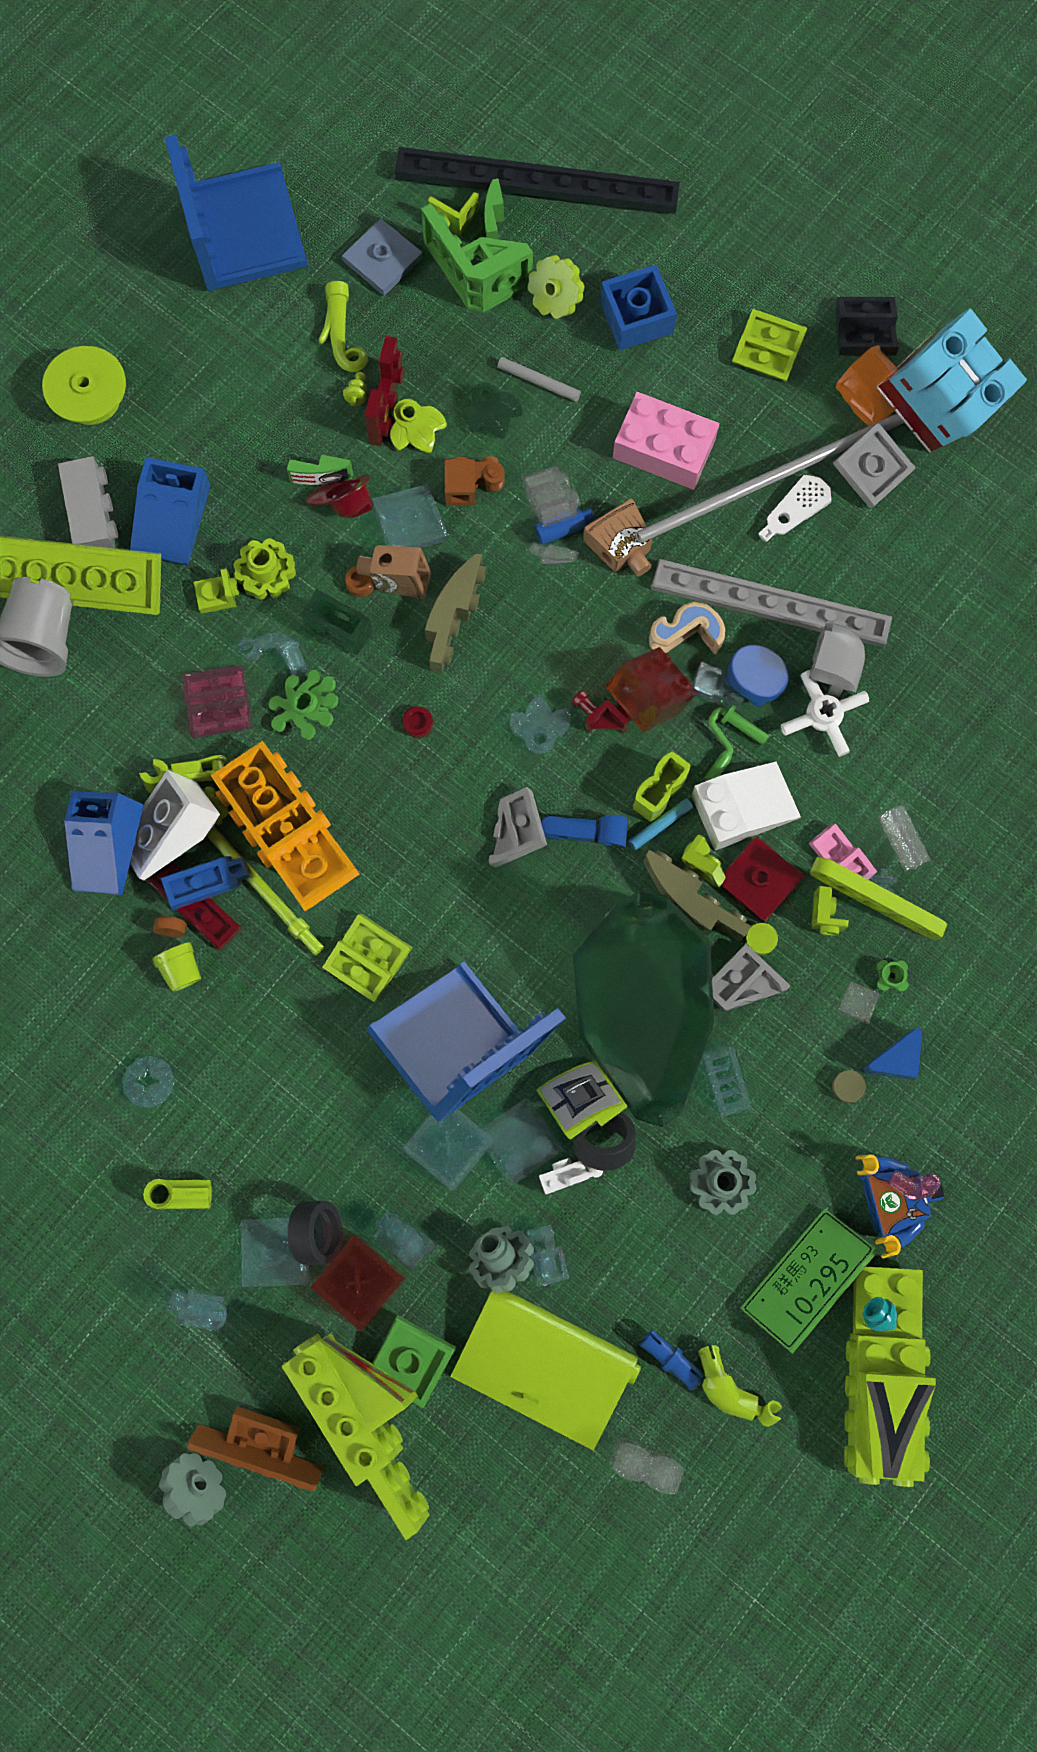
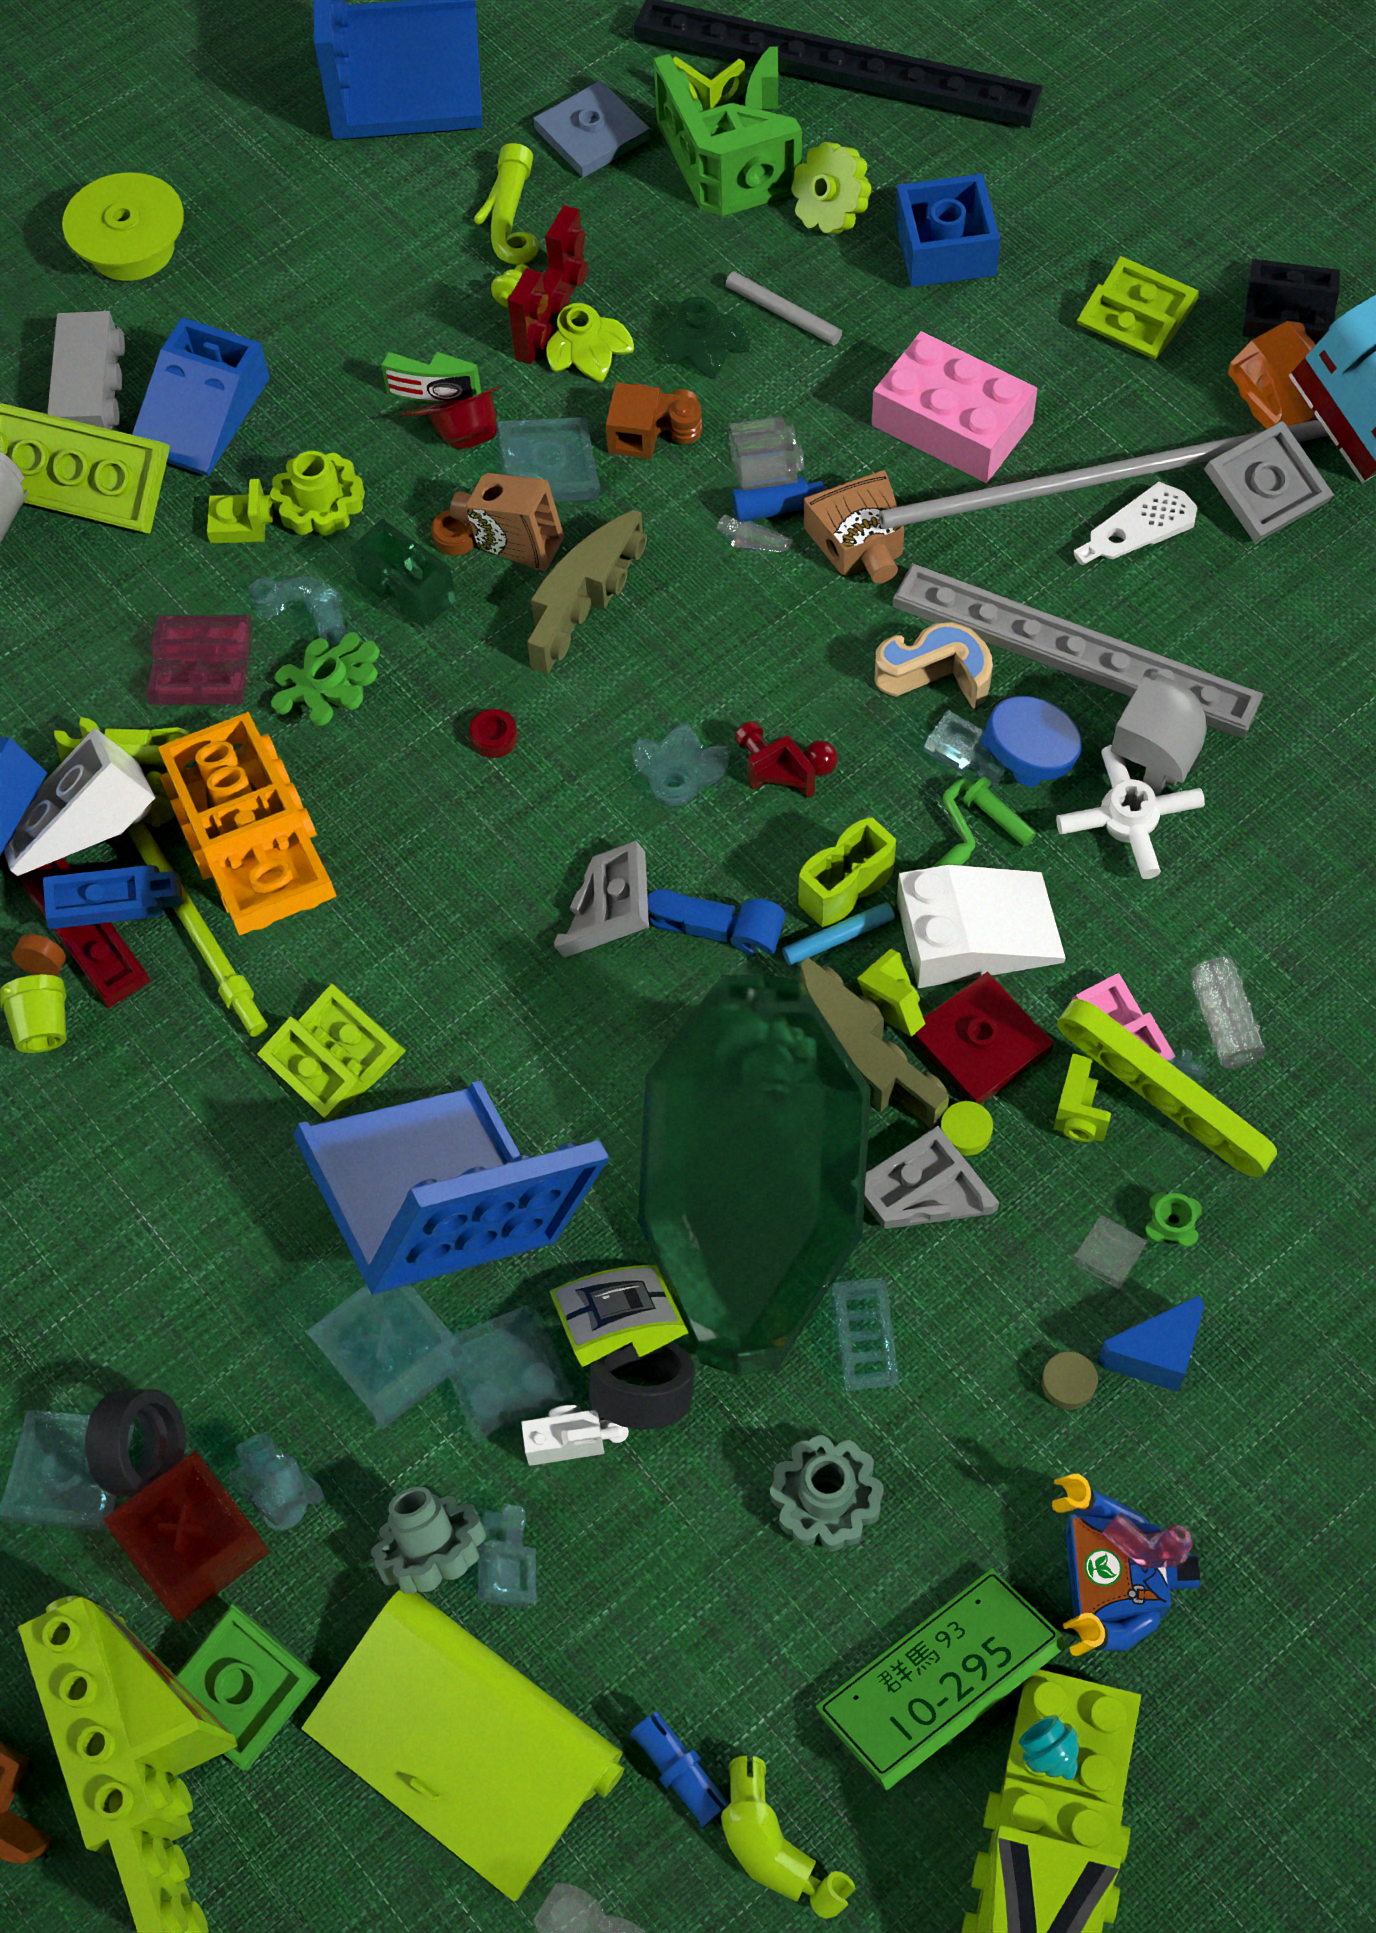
camera: 15 degrees right, 15 degrees down
clear red brick [605,647,699,733] -> none

